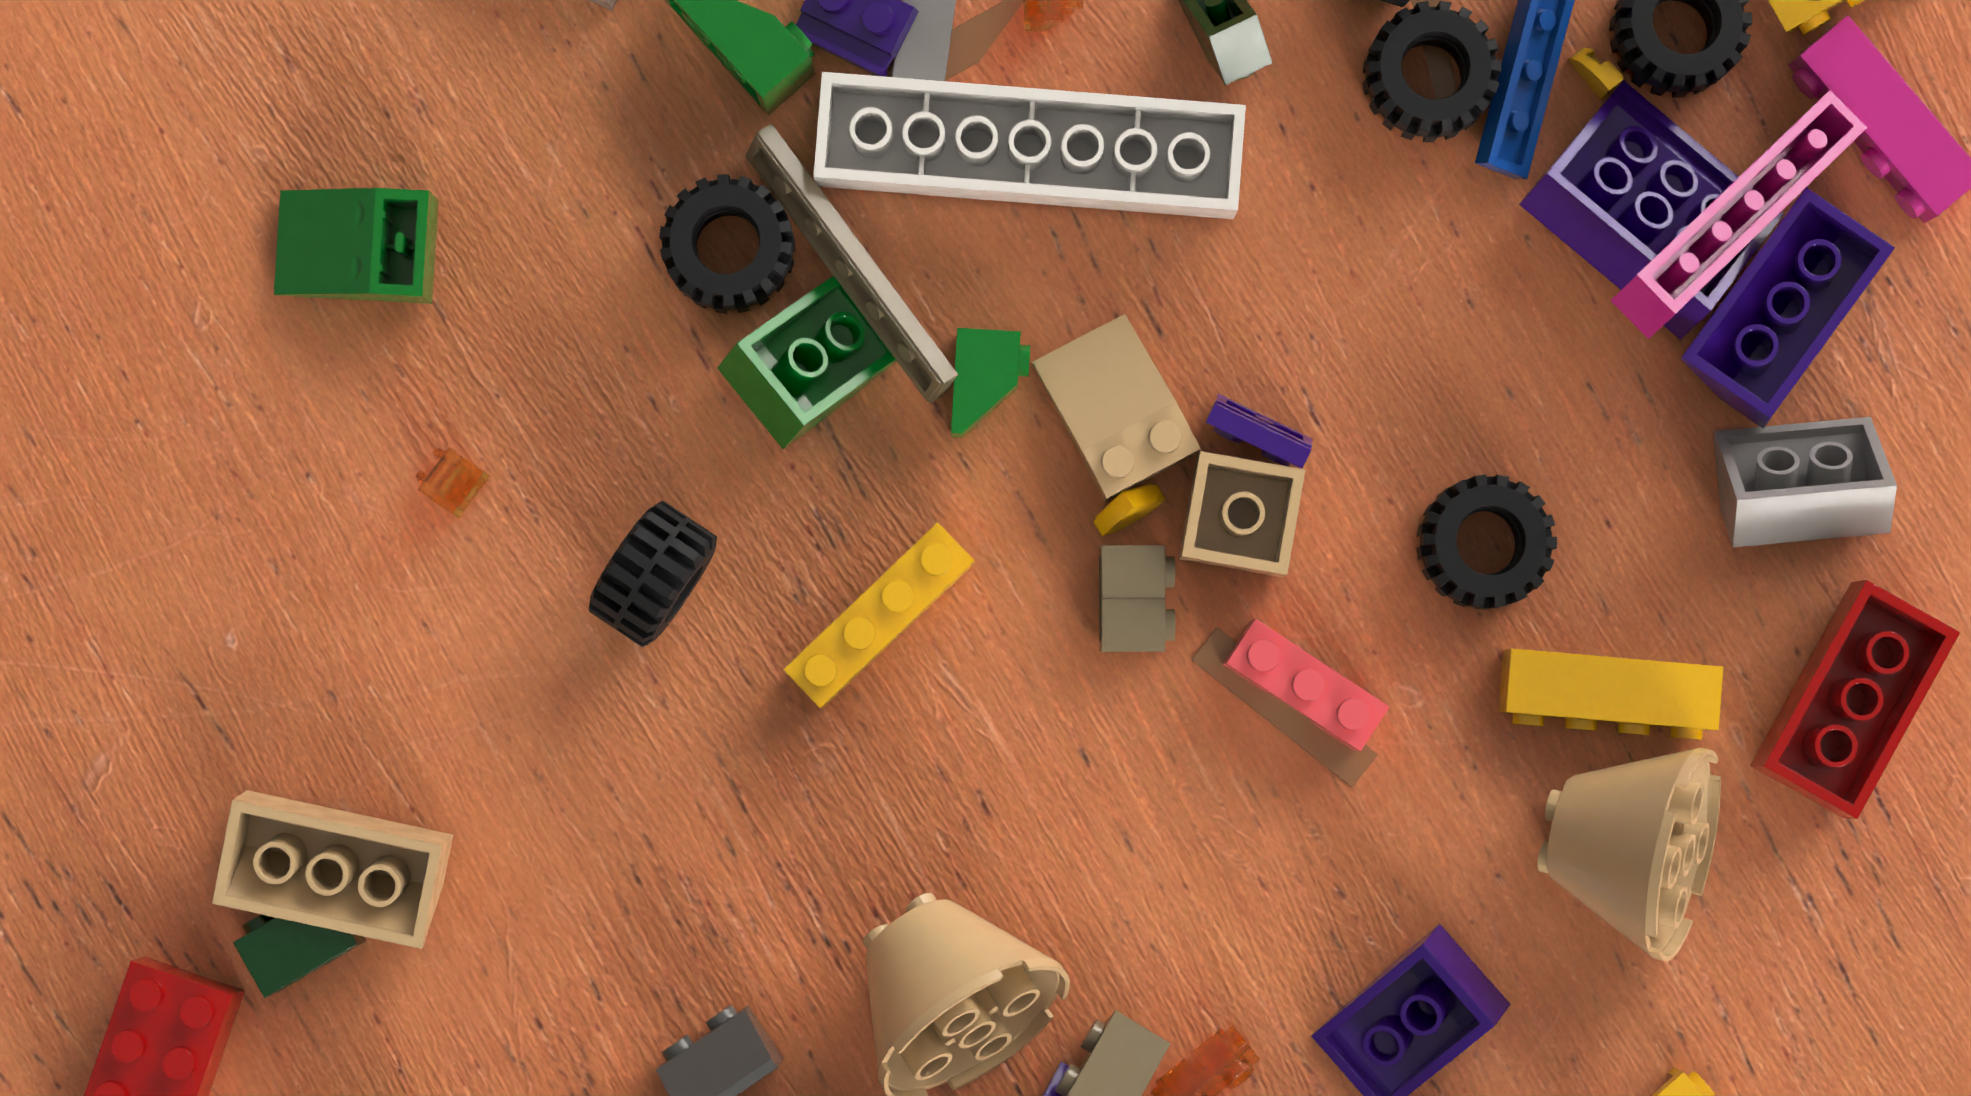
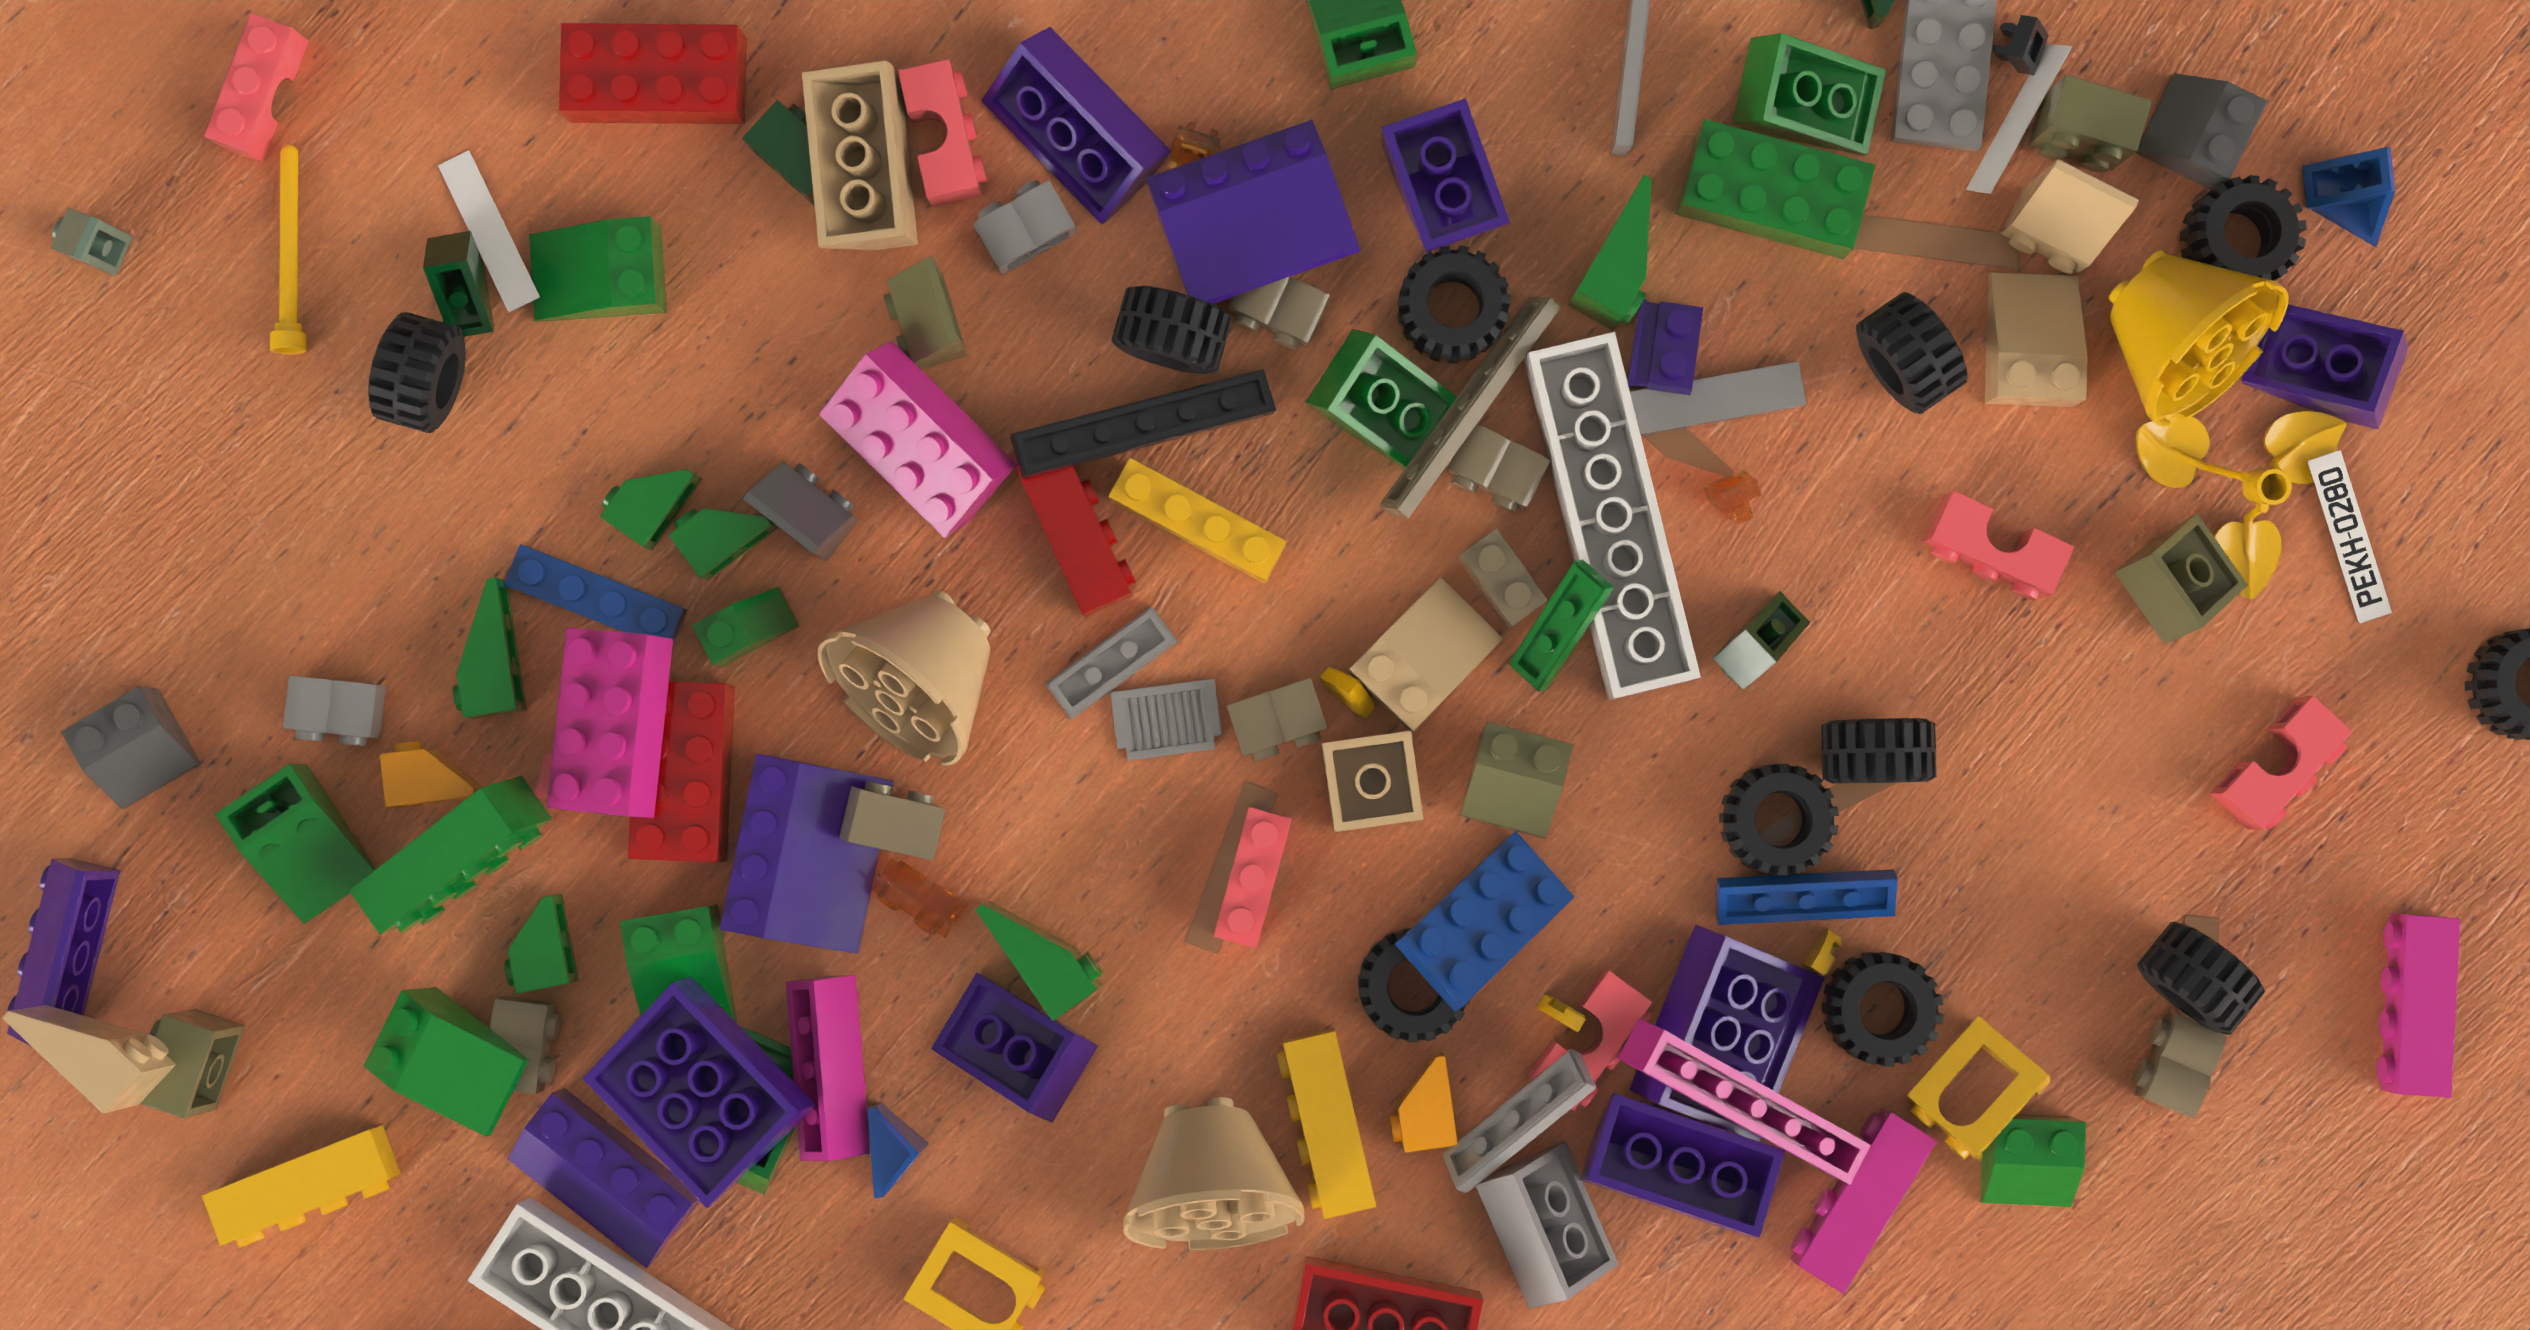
camera: 75 degrees right, 0 degrees up
green slope [951,327,1030,438] -> none
dark purple plate [1206,393,1313,468] -> none
none -> brick [819,341,1017,538]
none -> olive slope [883,256,968,370]
none -> coral arch [898,59,987,207]
none -> light grey brick [973,180,1077,275]
none -> green slope [975,902,1103,1021]
none -> dark purple slope [981,27,1172,224]
none -> red brick [1009,452,1136,617]
none -> black tile [1010,369,1276,479]
none -> light grey tile [1045,606,1178,720]
none -> light grey window [1110,678,1222,761]
none -> dark purple slope [1146,120,1360,304]
none -> dark tan brick [1228,277,1330,350]
none -> dark purple slope [1381,98,1510,252]
none -> light orange slope [1390,1052,1458,1153]
none -> blue plate [1395,831,1574,1012]
none -> light grey tile [1442,1049,1597,1193]
none -> dark tan brick [1447,424,1551,513]
none -> dark tan brick [1457,528,1548,629]
none -> olive slope [1460,721,1573,839]
none -> green tile [1508,559,1614,692]
none -> coral arch [1527,968,1652,1111]
none -> yellow tile [1536,994,1586,1032]

